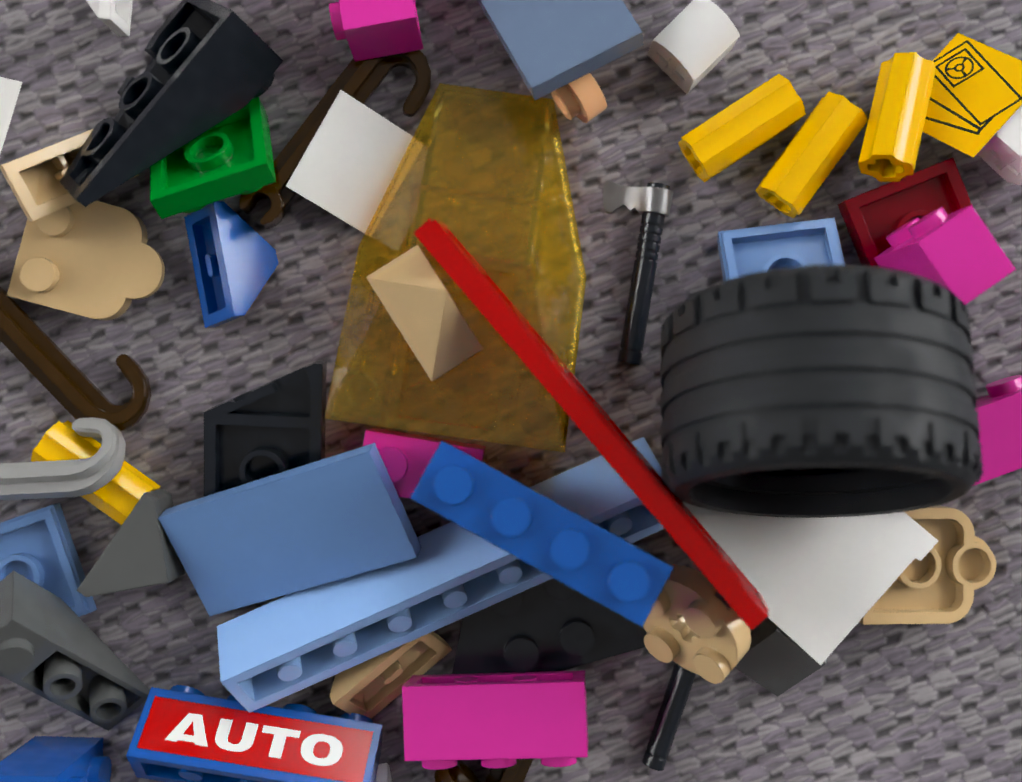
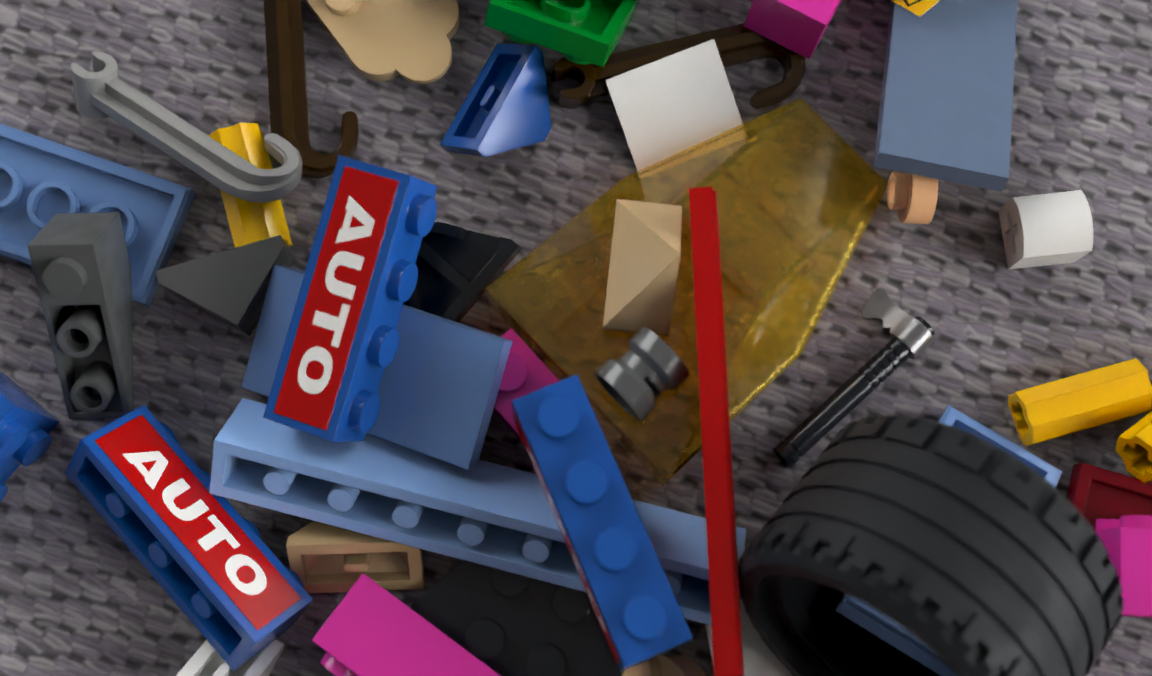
camera: 40 degrees right, 10 degrees down
yellow axle [678,74,806,182] -> none
none -> brick [263,155,438,442]
none -> dark grey wheel [594,327,690,422]

